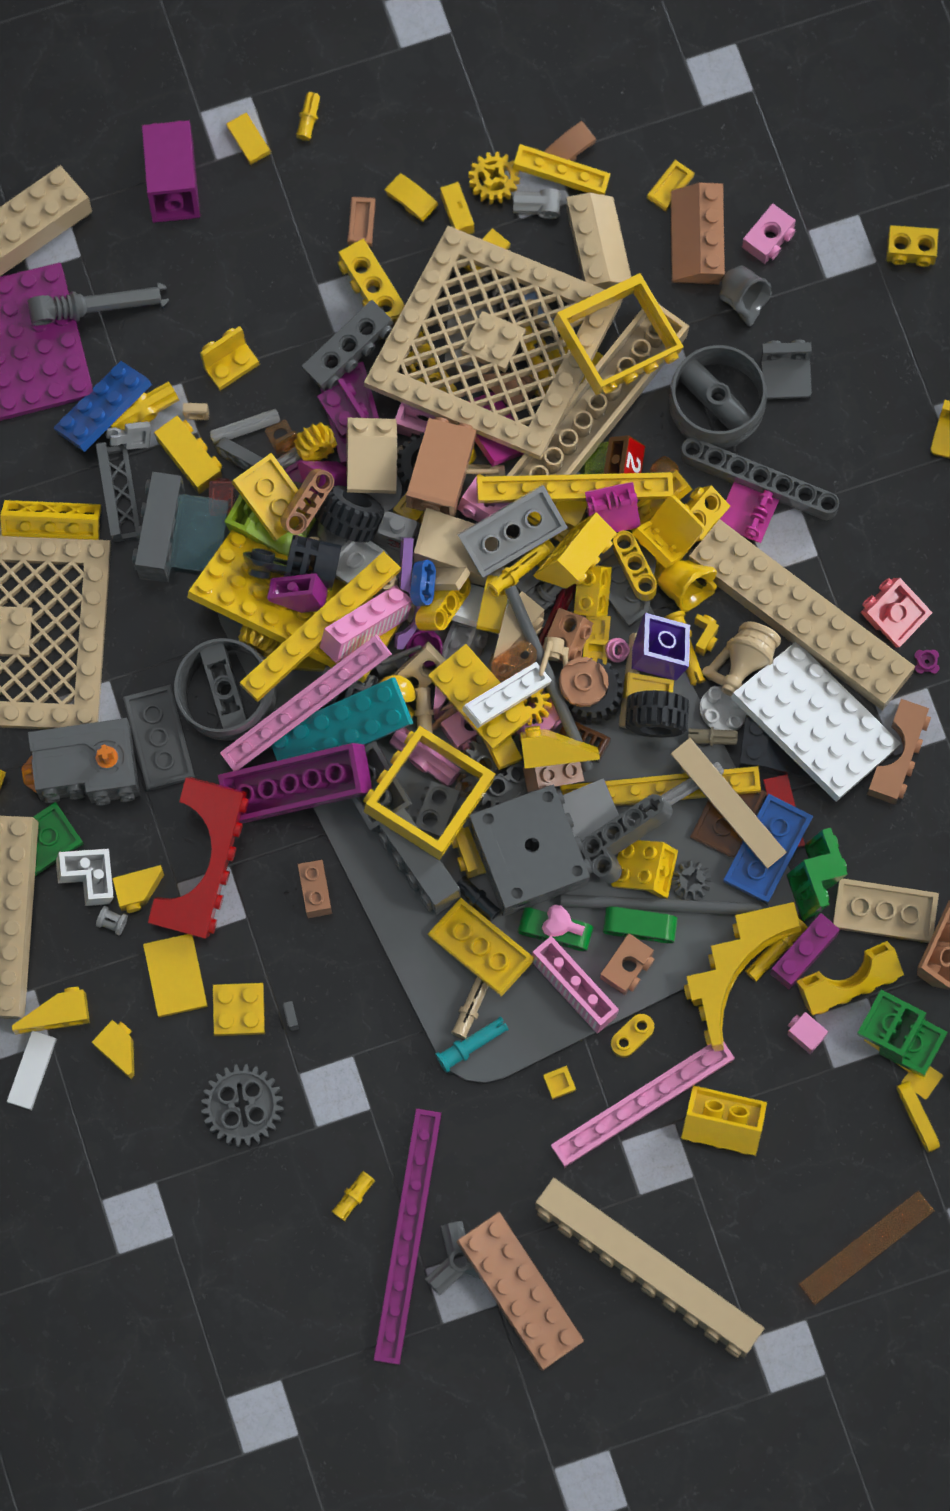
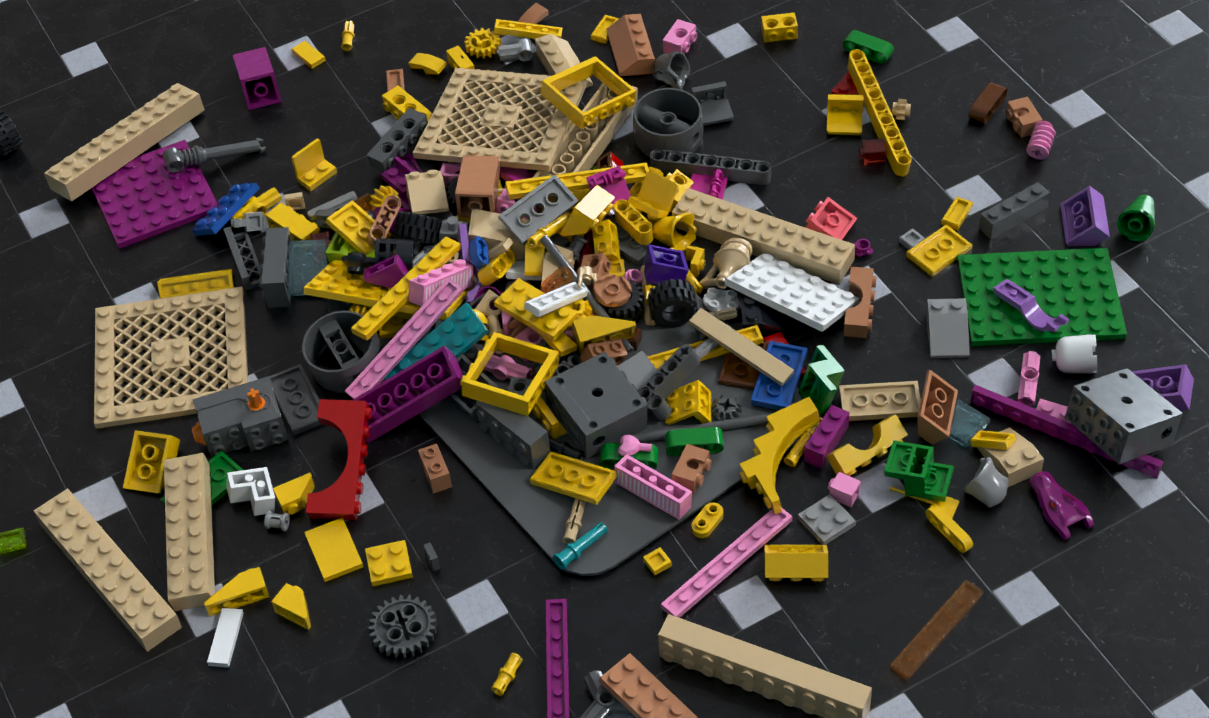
camera: 10 degrees left, 25 degrees down
none -> light grey plate [798,494,856,545]

